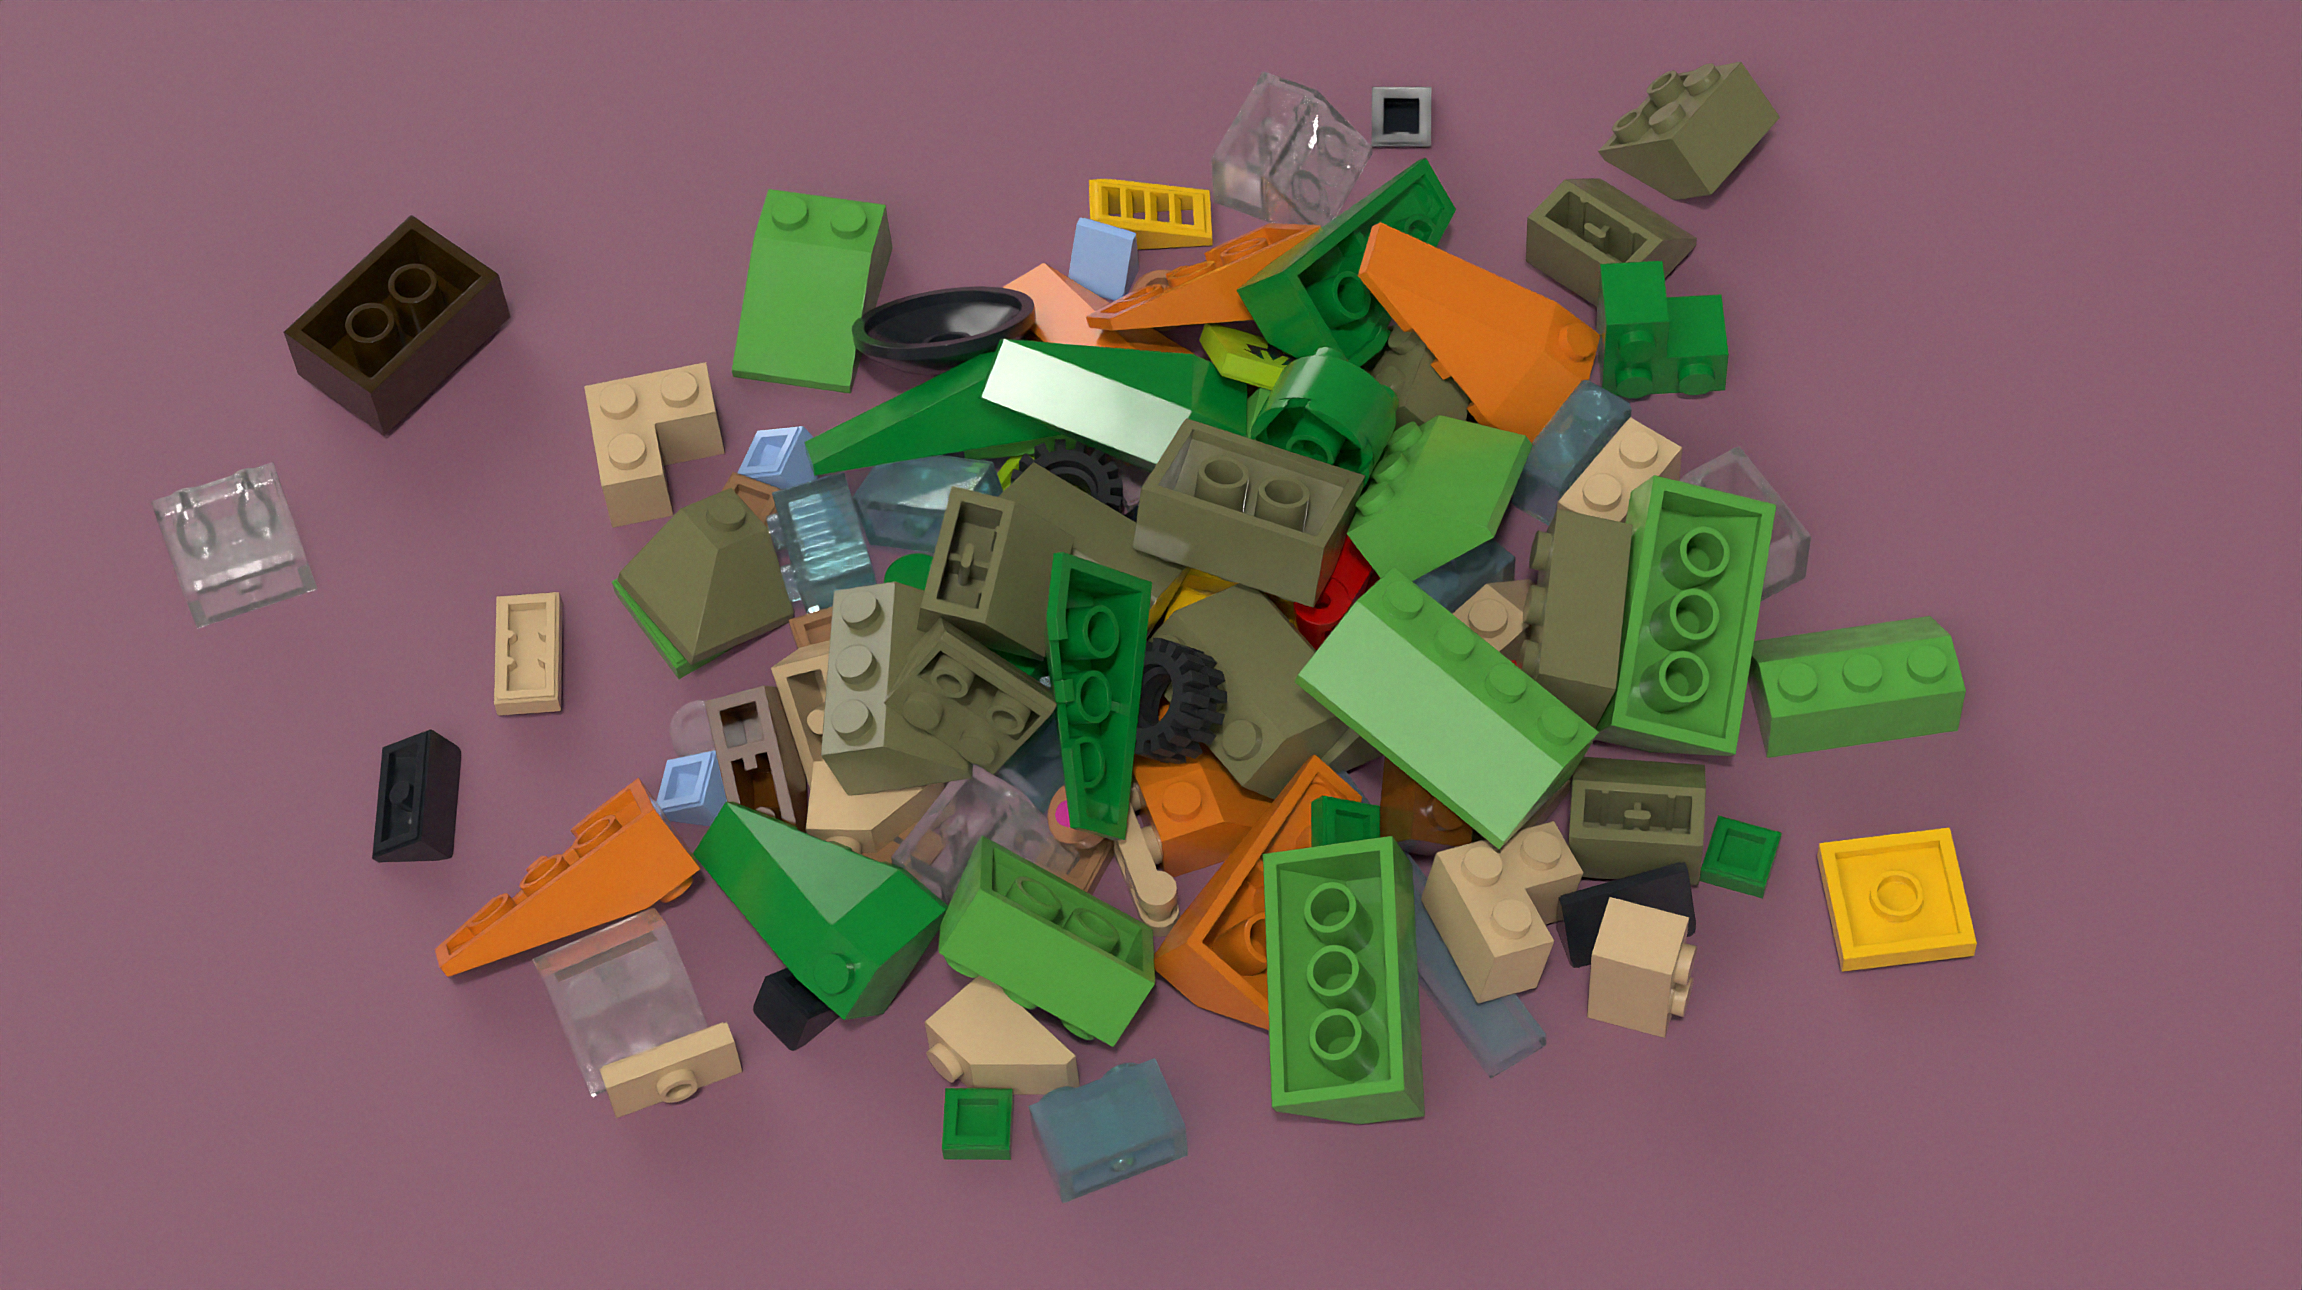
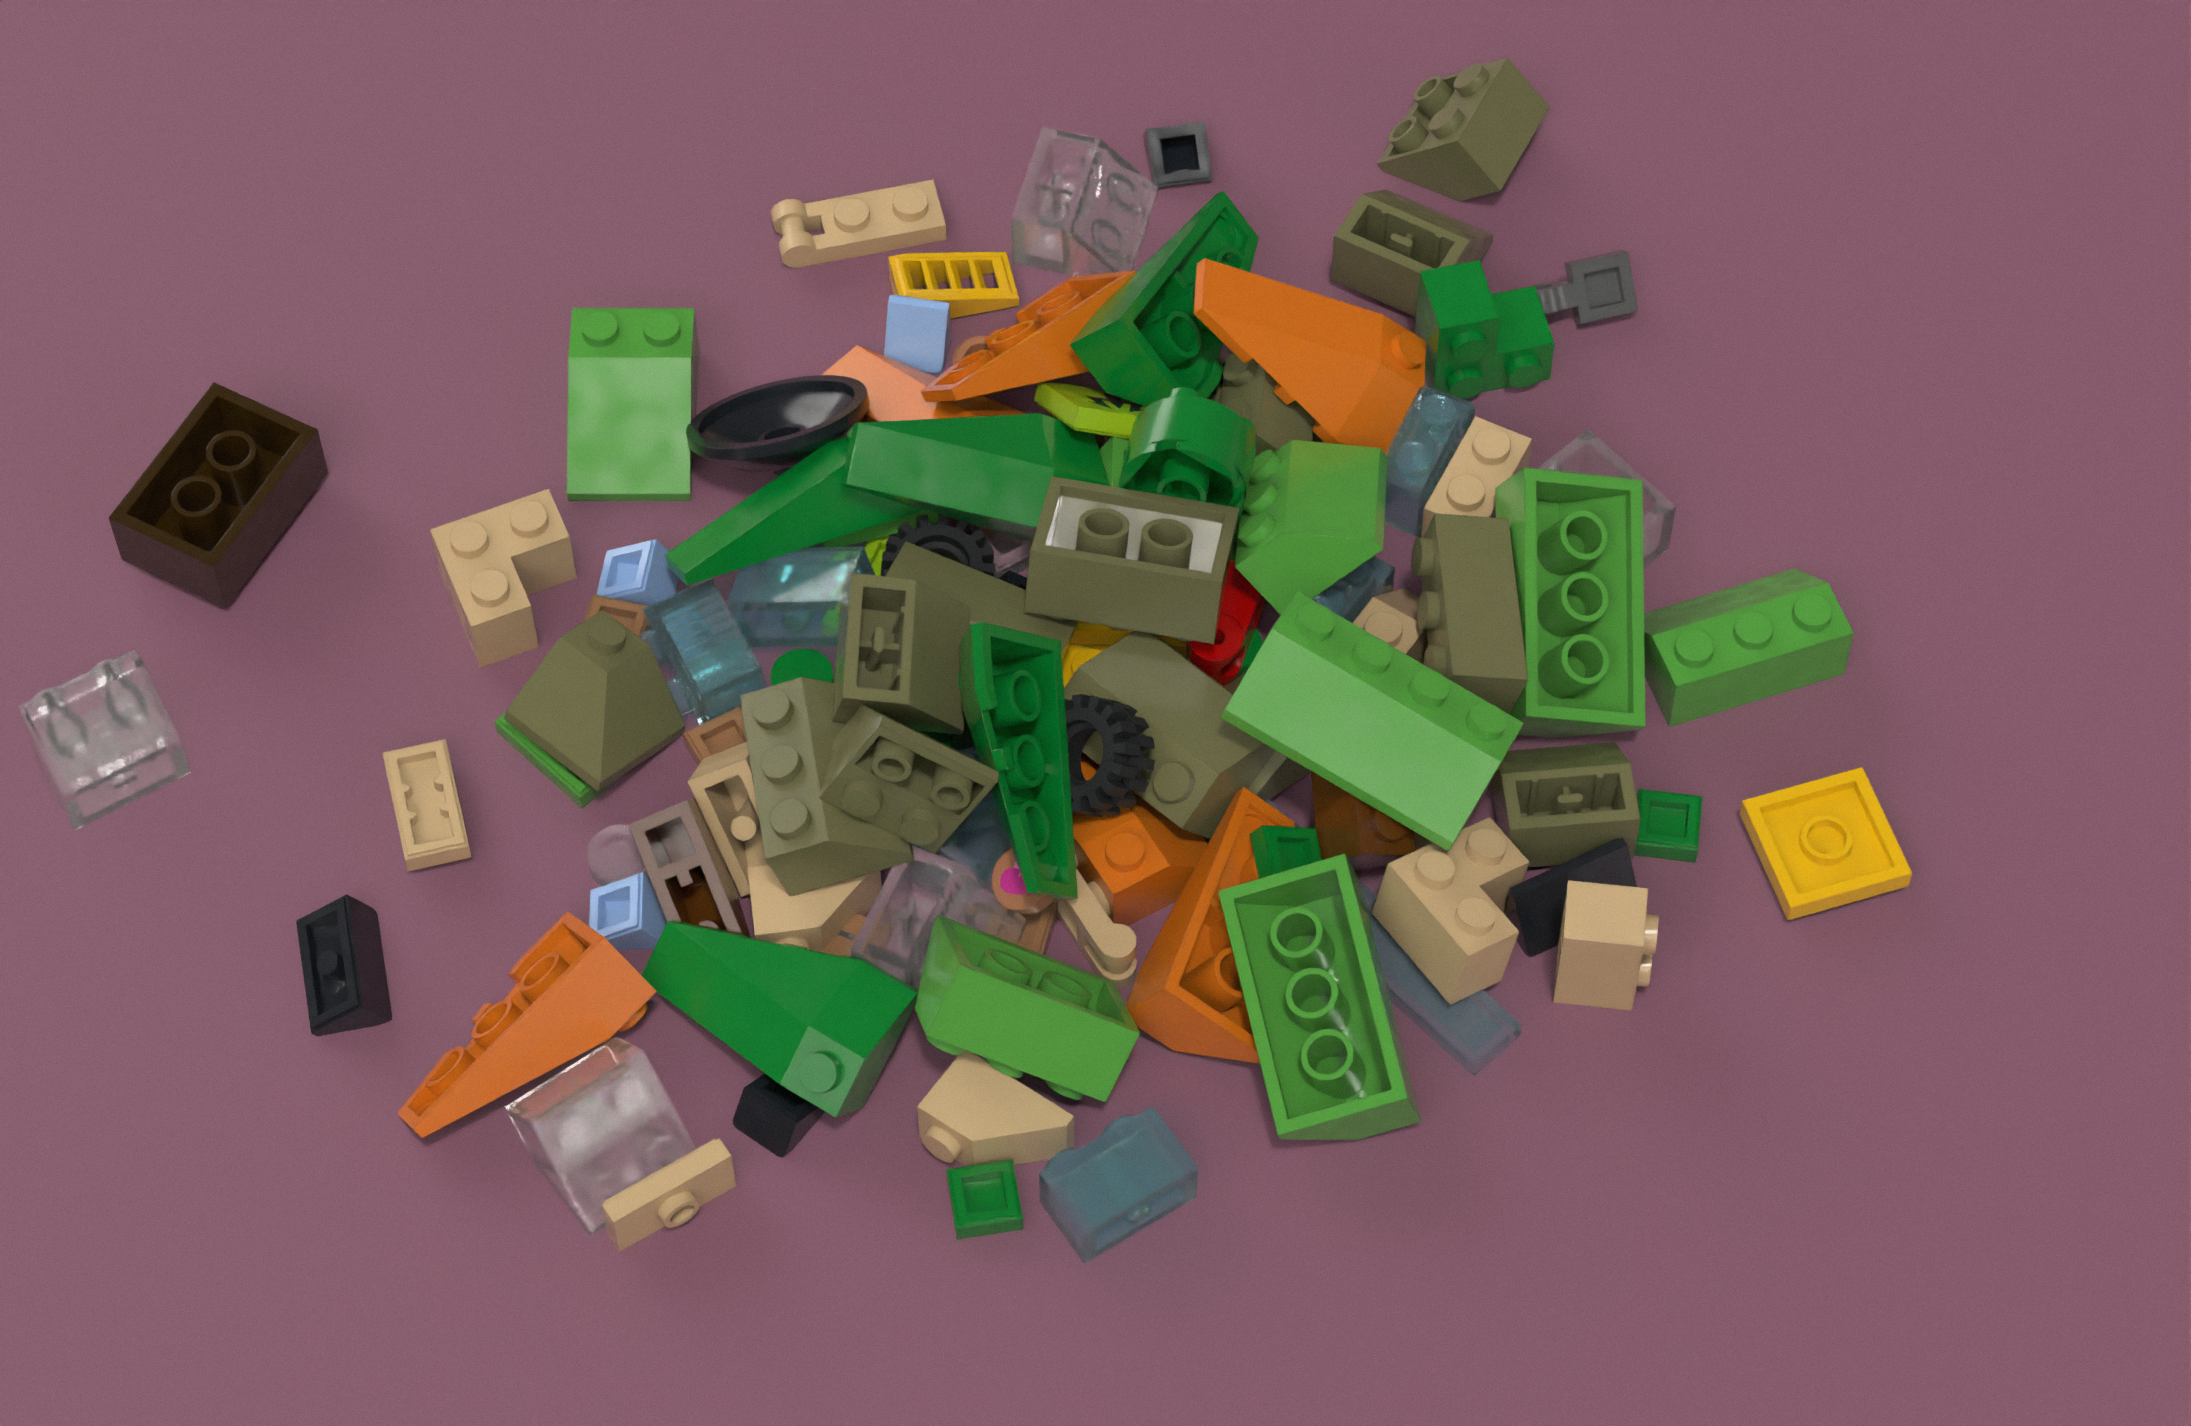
camera: 15 degrees left, 0 degrees up
none -> tan plate [771,180,947,268]
none -> dark grey plate [1529,250,1639,324]

